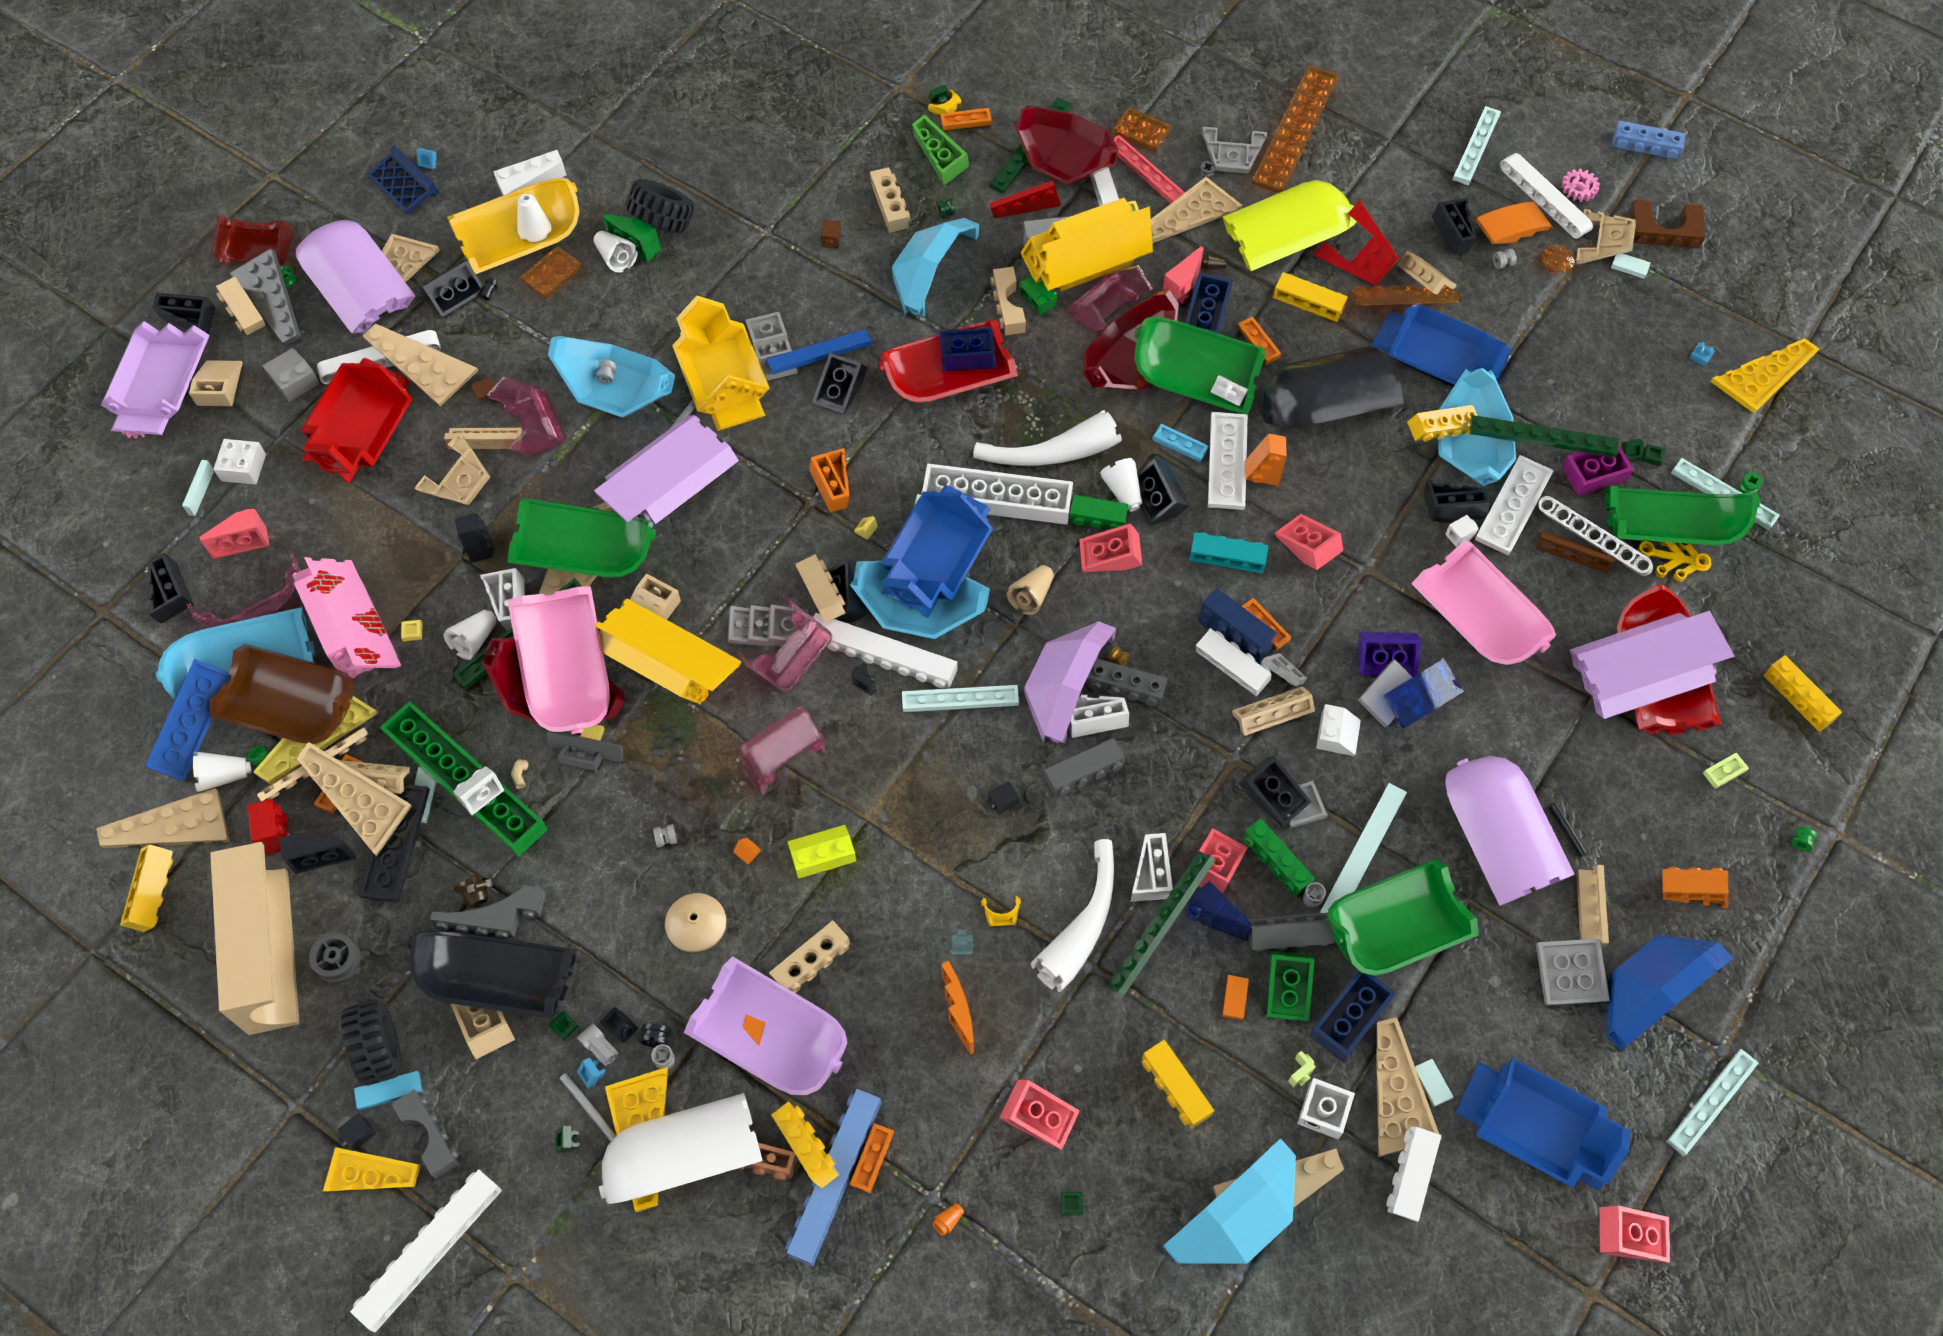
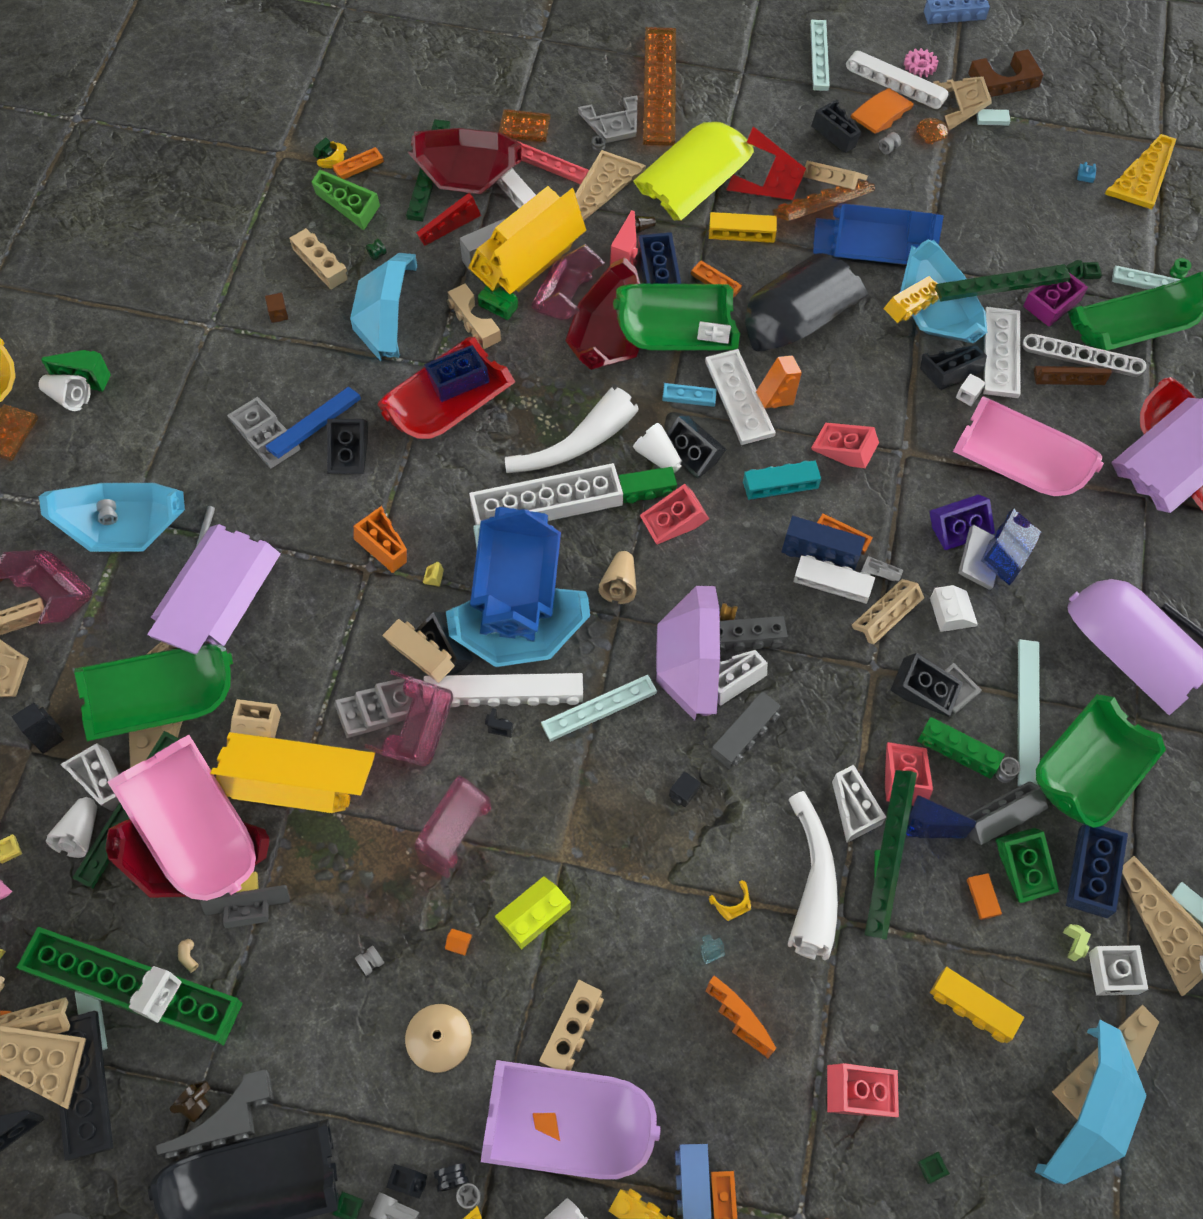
camera: 25 degrees left, 0 degrees up
black tyre [625,179,695,233] -> none
yellow panel [672,296,770,431] -> none
yellow plant [1637,541,1711,582] -> none

